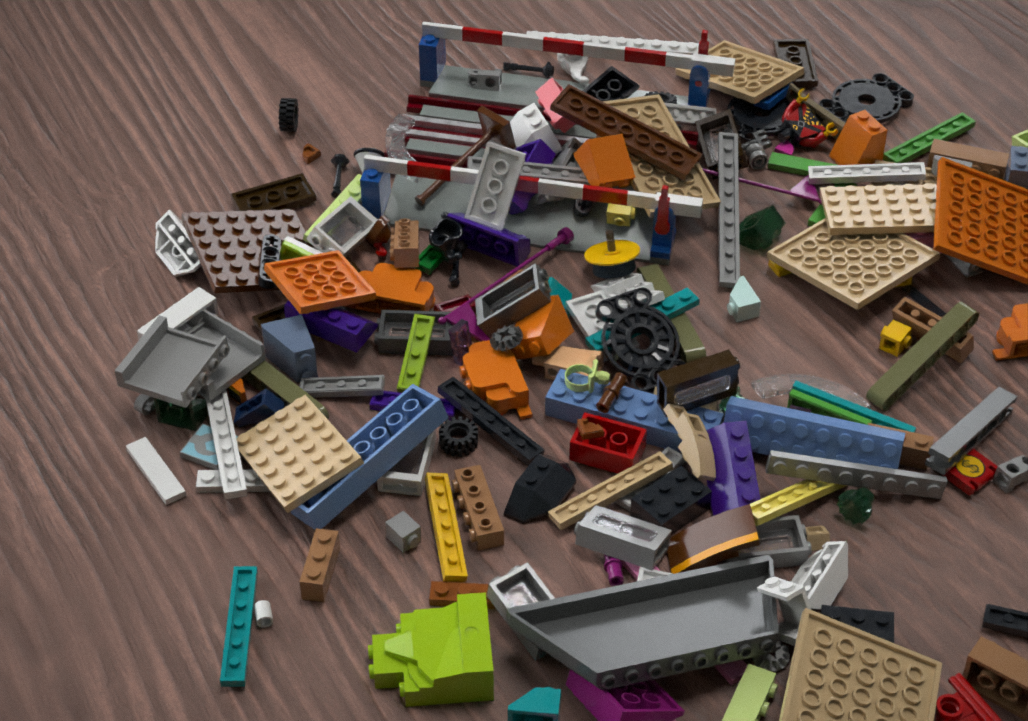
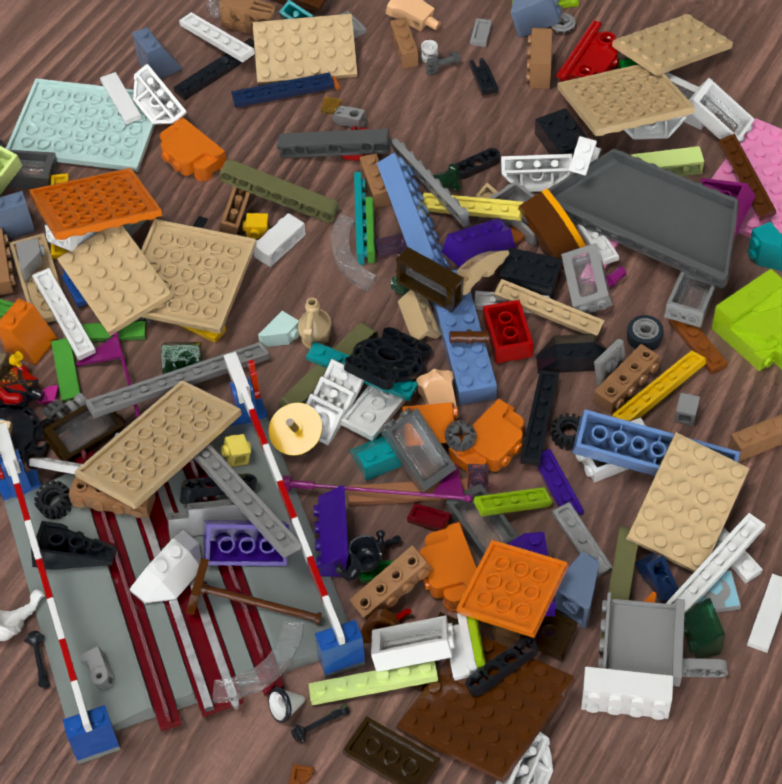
camera: 120 degrees left, 10 degrees up
light grey panel [115,315,230,408] -> none
white plate [464,142,526,231] -> none
coral brick [535,78,575,133] -> none
reddish brown plate [549,84,702,181] -> none
yellowish green piece [565,359,610,393] -> none
orange slope [574,134,636,188] -> none
dark orange tile [577,419,604,440] -> none
none -> white brick [253,213,306,267]
none -> tan piece [297,298,332,350]
none -> black beam [454,148,500,179]
none -> light grey tile [594,338,625,388]
none -> wheel [627,315,664,350]

